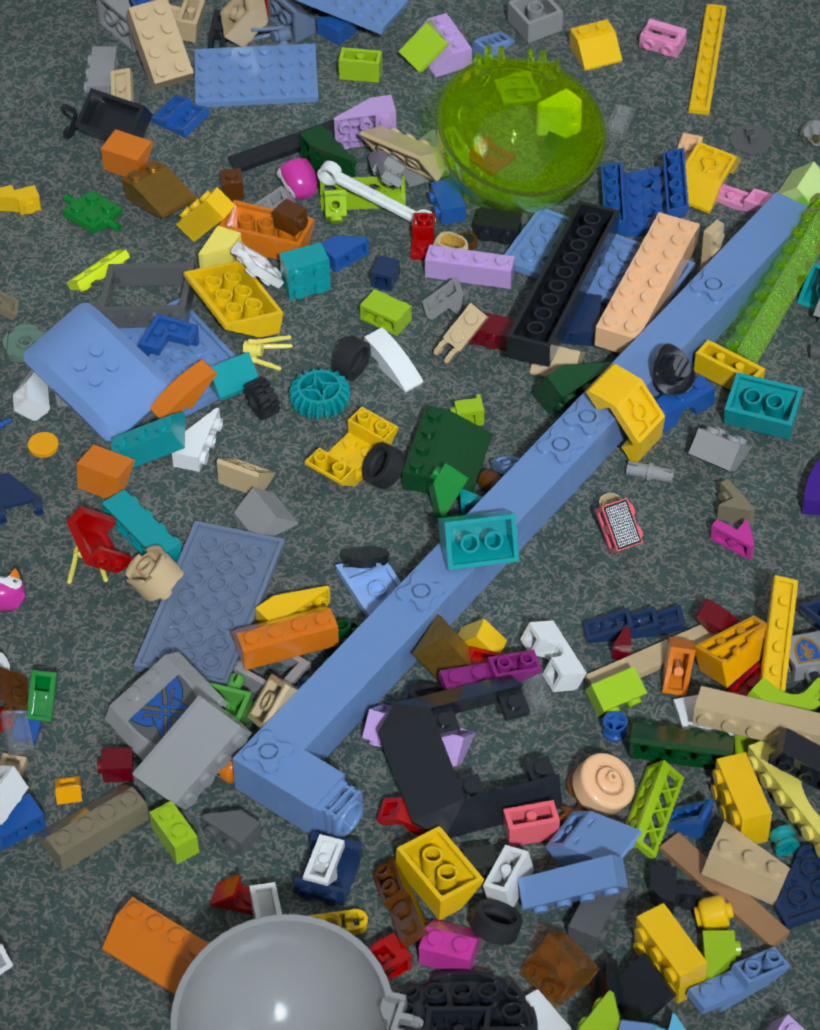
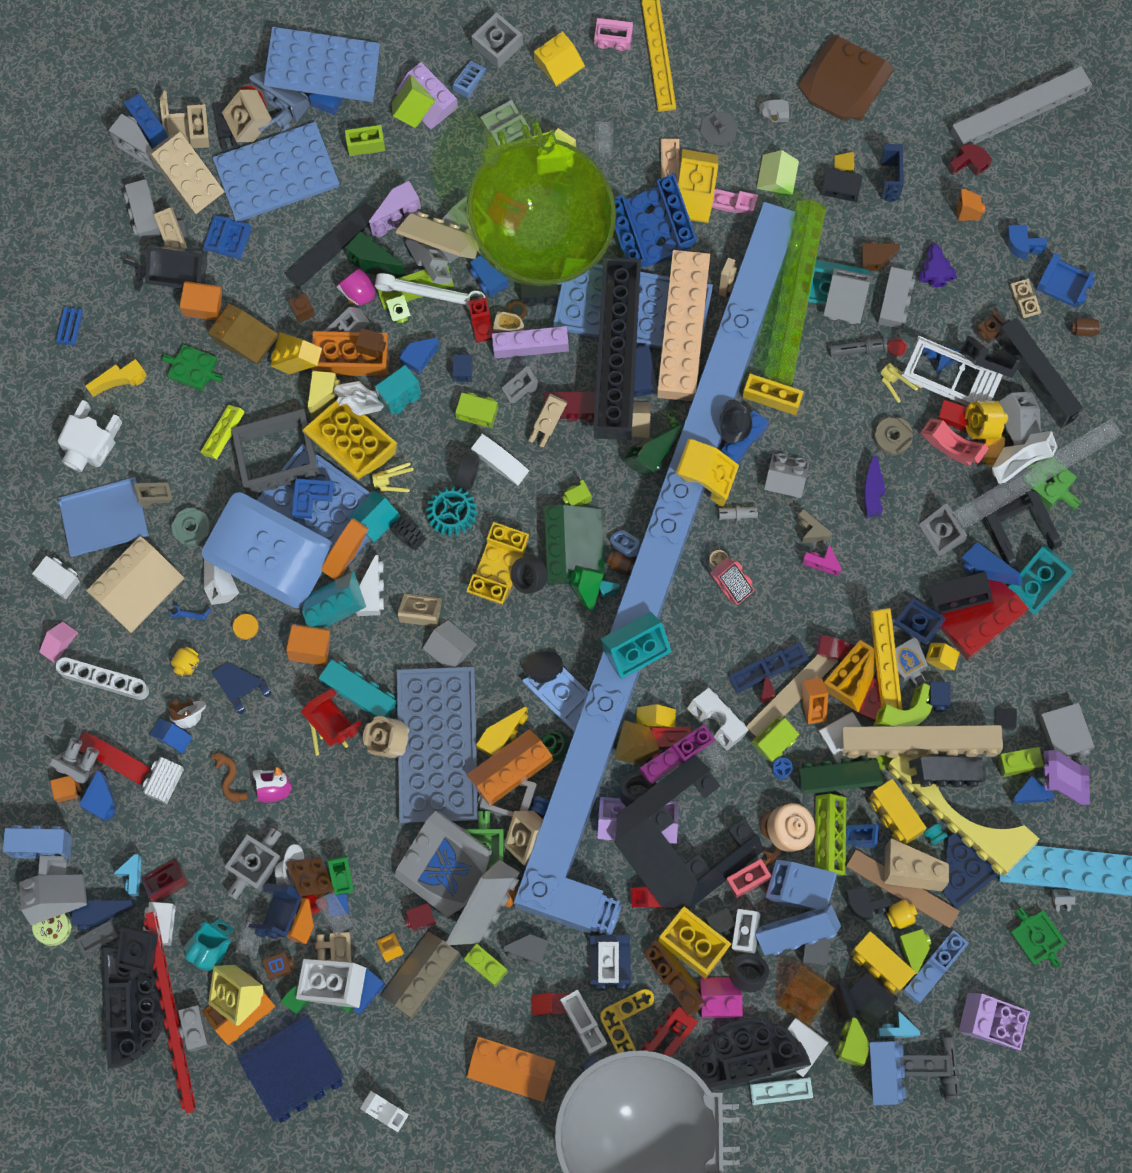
camera: 15 degrees left, 25 degrees up
teal slope [724,372,804,440] -> none

